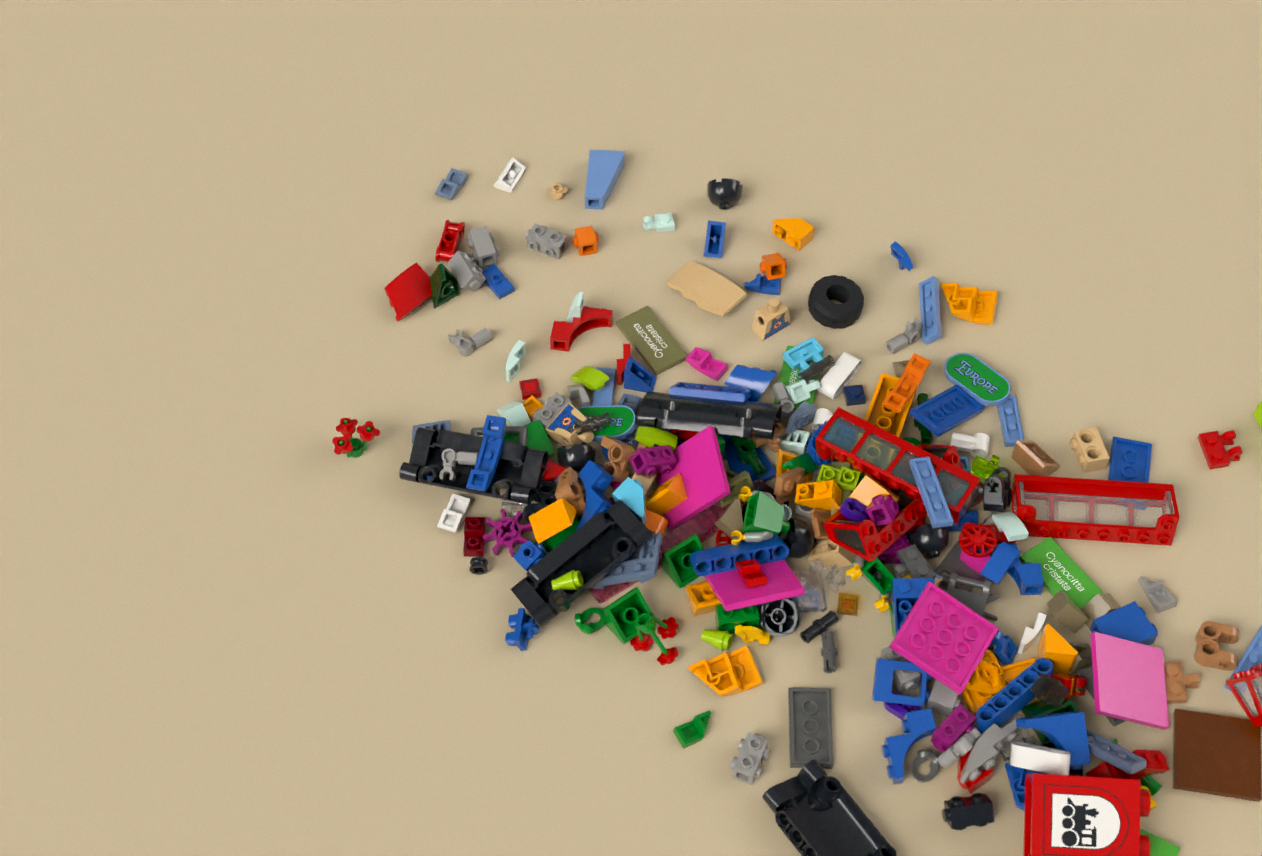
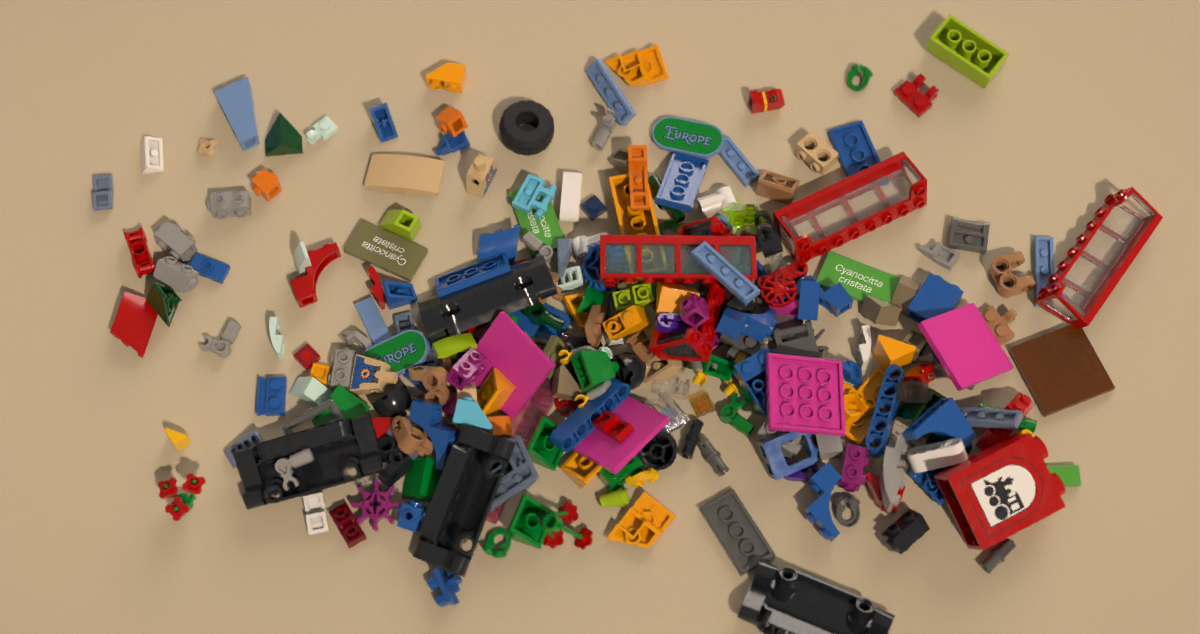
camera: 30 degrees left, 10 degrees up
blue slope [466,415,506,492] -> none
black bush [470,557,488,575] -> none
light orange slope [529,498,577,544] -> none
lime cone [551,570,584,591] -> none
lime slope [571,366,610,390] -> none
clear smoke pin [574,412,612,435] -> none
green slope [673,710,711,749] -> none
dark pink slope [685,347,728,381] -> none
black cylinder [707,178,743,210] -> none
light grey brick [730,732,770,785] -> none
light aqua plate [786,379,821,404] -> none
clear smoke pin [798,355,835,383] -> none
blue slope [890,241,913,271] -> none
light grey bar [937,727,981,768] -> none
light aqua slope [992,512,1029,541] -> none
none -> yellow slope [165,428,191,451]
none -> blue plate [256,377,287,416]
none -> dark green slope [265,113,303,157]
none -> lime slope [379,209,421,242]
none -> blue arch [716,307,777,342]
none -> green bar [720,393,755,437]
none -> red leg [749,89,785,114]
none -> green piece [847,64,873,92]
none -> dark grey plate [948,217,990,254]

